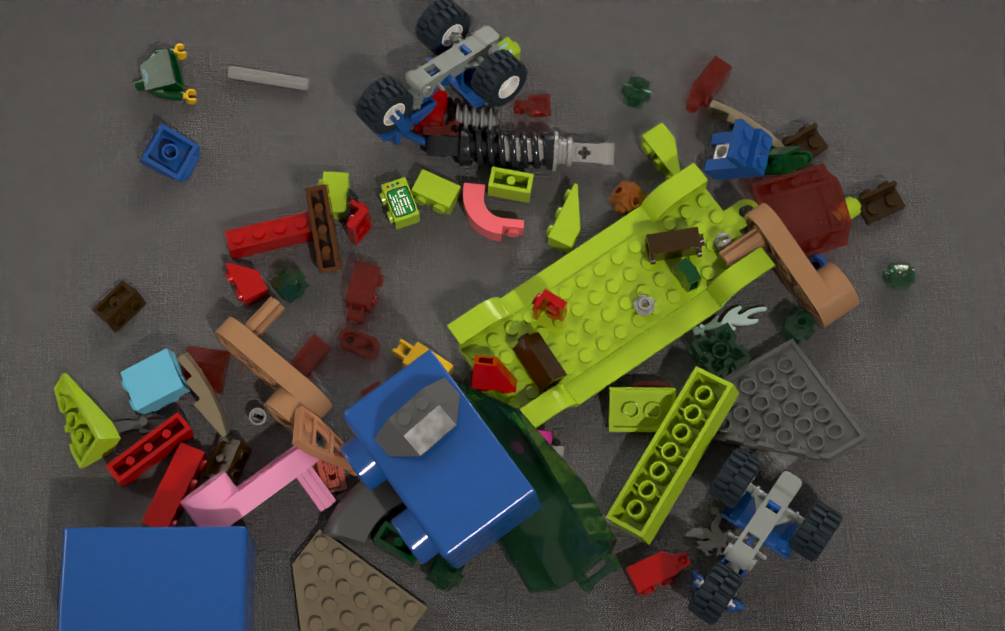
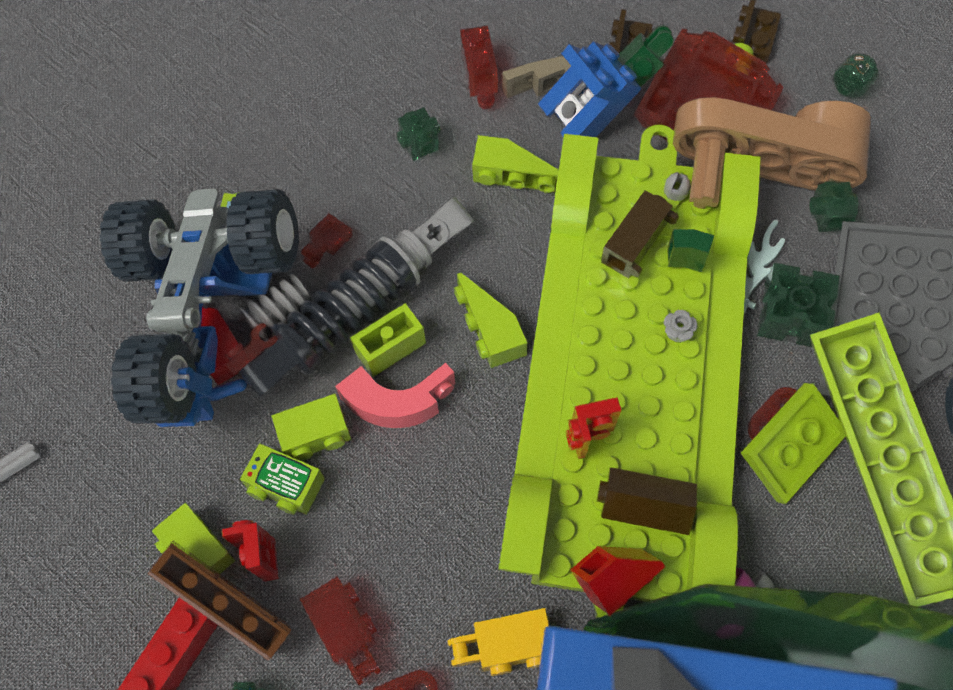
camera: 40 degrees left, 5 degrees down
dark orange brick [609,181,647,215] -> none

